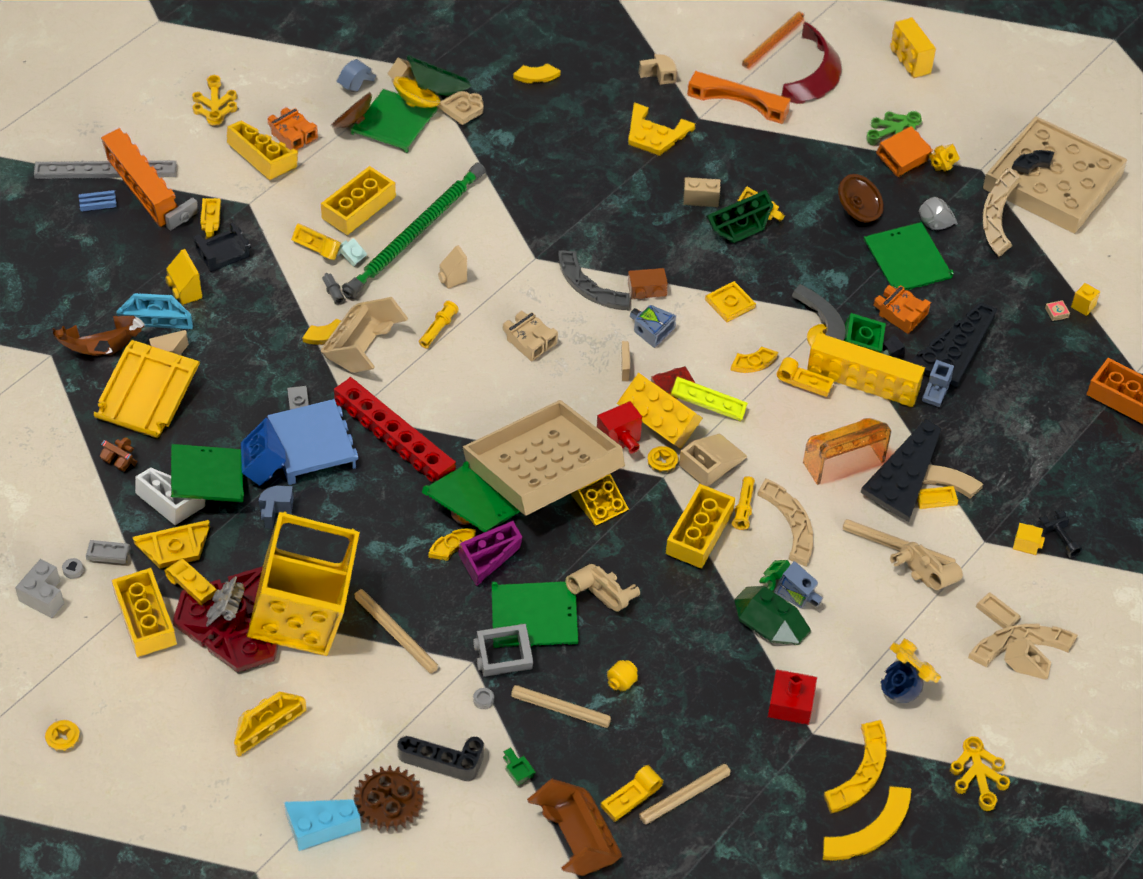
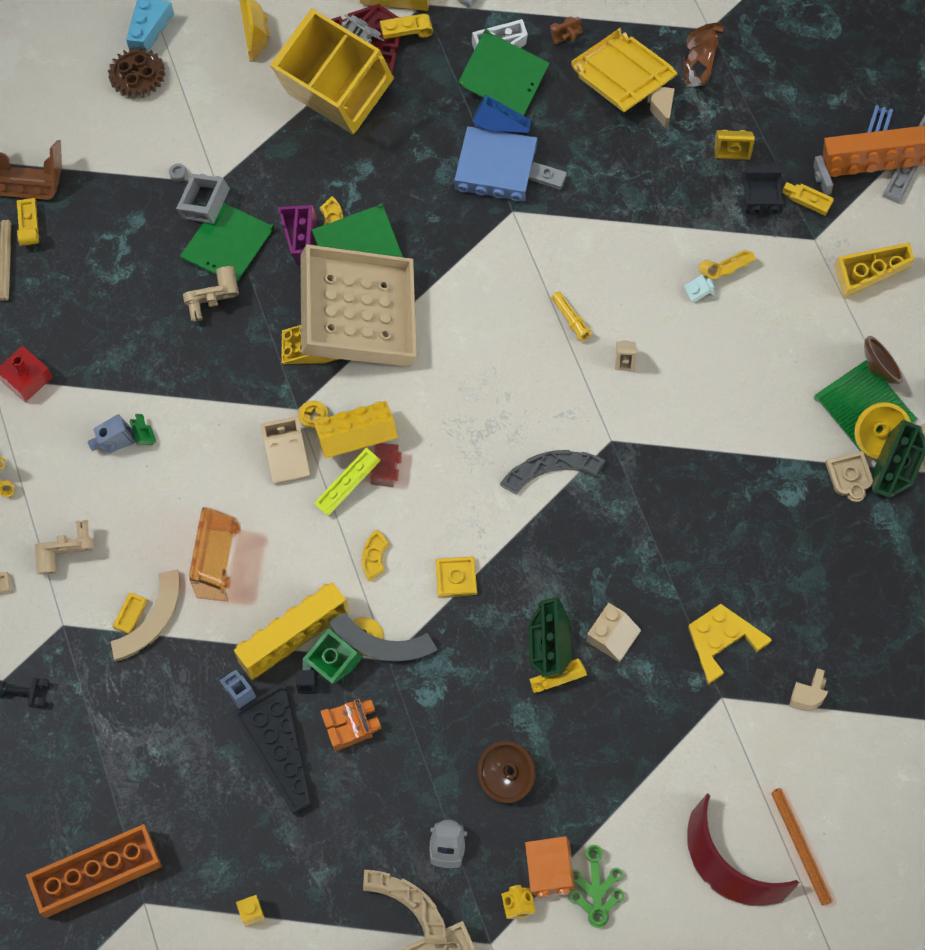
camera: 125 degrees right, 15 degrees up
medium azure wedge [116,293,193,329] -> none
yellow wing [133,520,210,569] -> none
sand blue brick [258,486,294,529] -> none
orange hips [267,107,318,150] -> none
yellow tile [302,319,342,345] -> none
yellow brick [320,166,396,235] -> none
tan windscreen [321,297,408,373] -> none
dark grey axle [322,273,345,305] -> none
red brick [334,377,456,482] -> none
green hose [342,162,486,299] -> none
tan axle [355,589,438,674] -> none
black beam [397,736,484,781] -> none
tan hips [503,310,558,362] -> none
green plate [503,747,535,786] -> none
tan axle [512,685,611,727] -> none
yellow tile [513,64,560,83] -> none
red brick [597,401,642,453] -> none
yellow head [607,660,638,691] -> none
tan tile [621,341,630,381] -> none
dark orange brick [628,268,668,299] -> none
sand blue torso [630,305,676,348] -> none
yellow brick [666,484,736,569] -> none
orange arch [687,71,791,124] -> none
yellow pin [732,476,755,530] -> none
dark green wedge [734,586,811,645] -> none
tan tile [757,478,813,567] -> none
yellow plate [776,357,834,397] -> none
tan axle [843,519,956,566] -> none
black wing [861,419,941,522] -> none
green door [864,222,954,290] -> none
yellow brick [1013,523,1045,555] -> none
tan tile [1045,300,1070,321] -> none

